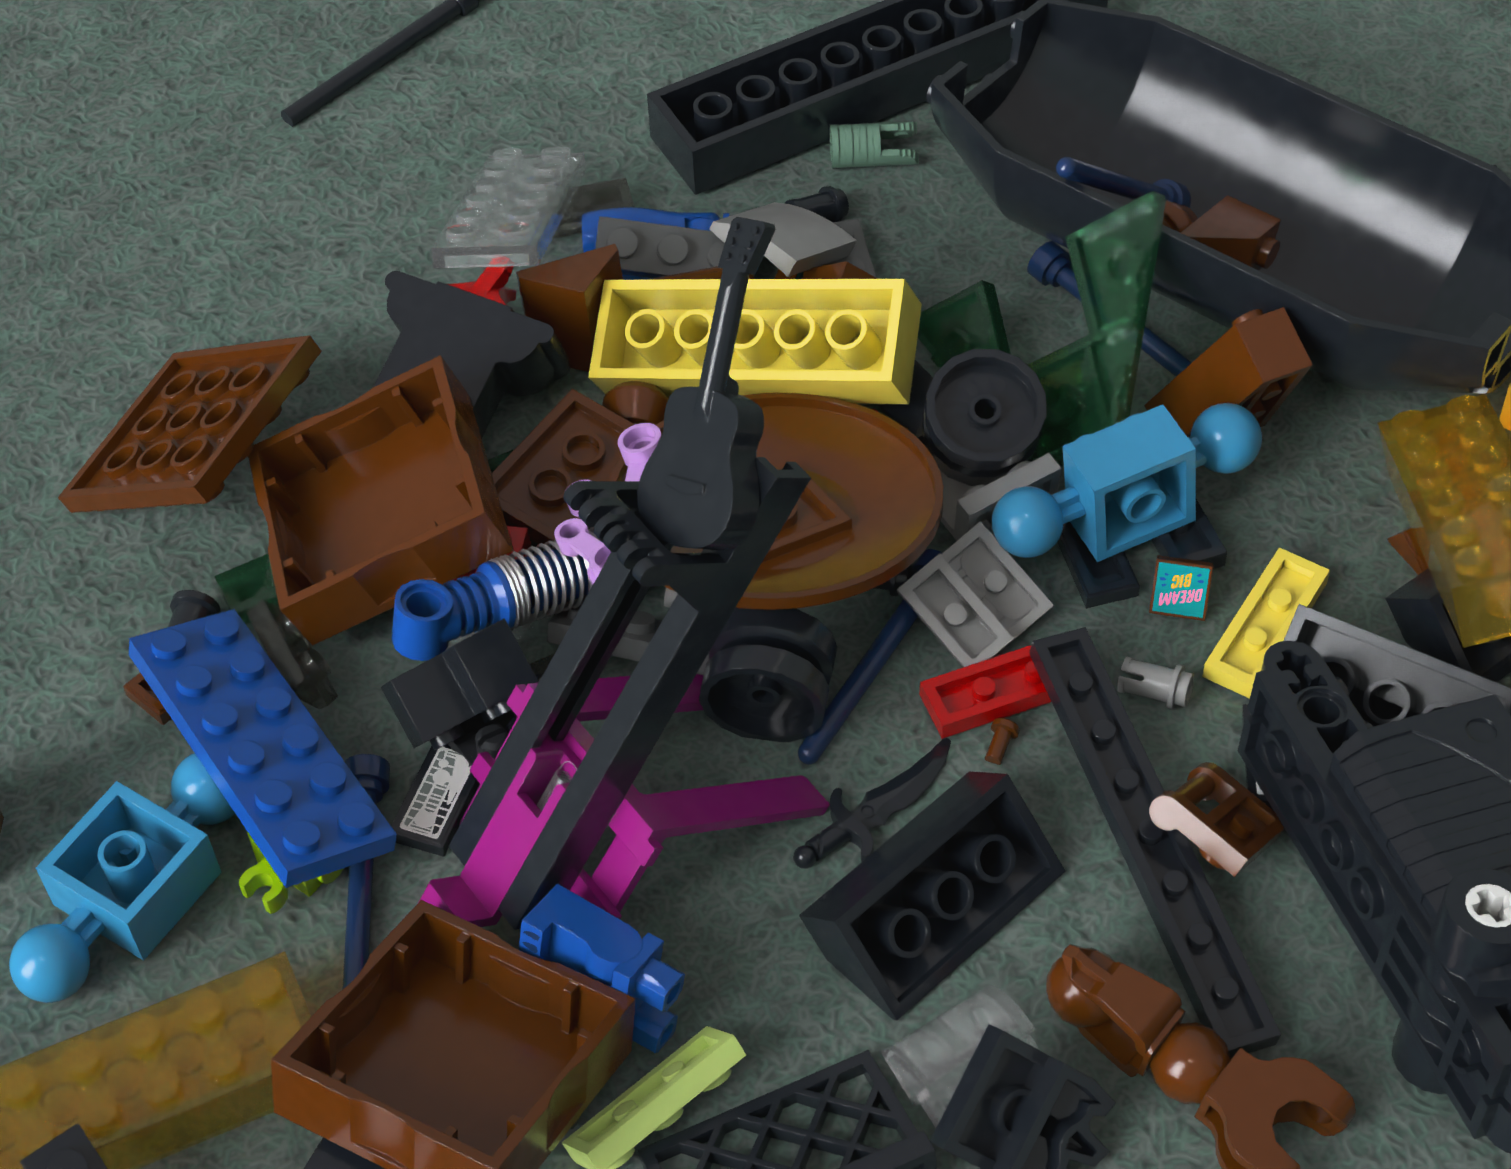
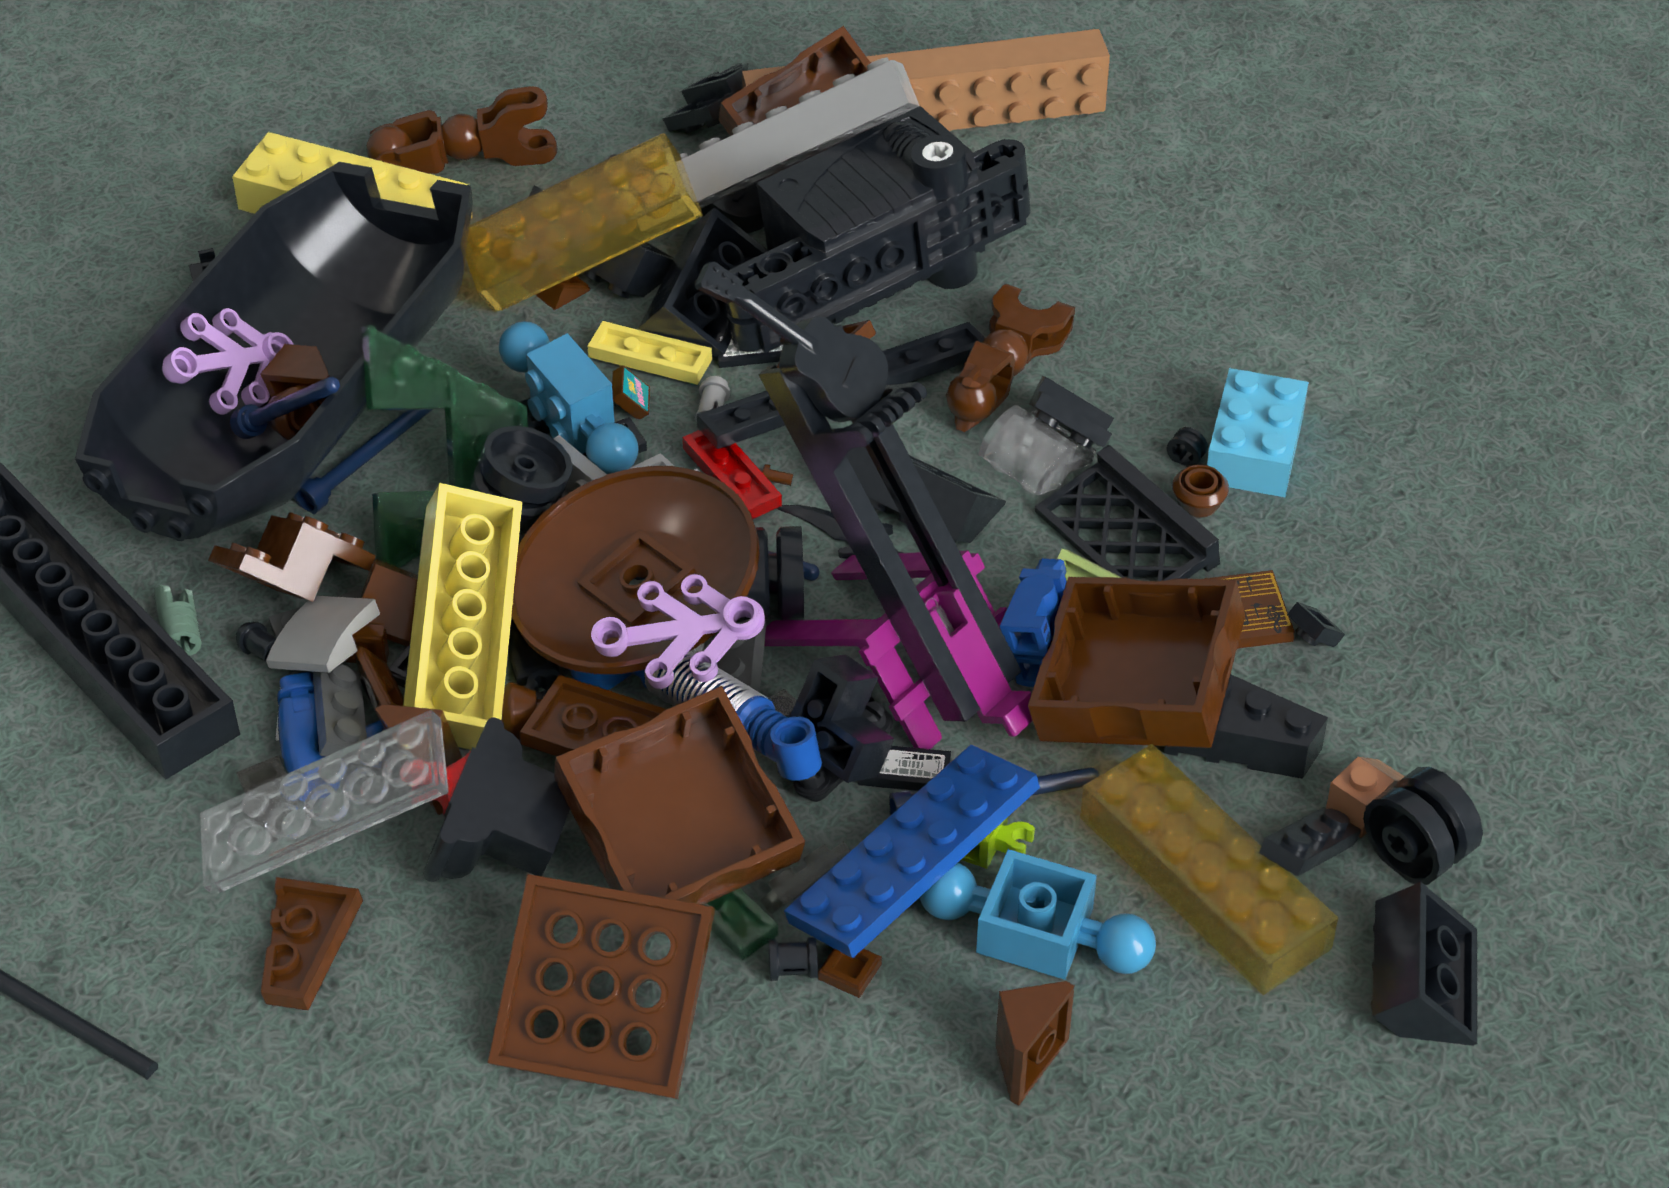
camera: 105 degrees left, 5 degrees down
reddish brown wedge [1144,307,1313,437] -> none
none -> lavender plant [162,308,293,415]
none -> reddish brown bracket [208,512,376,602]
none -> reddish brown wing [261,877,363,1011]

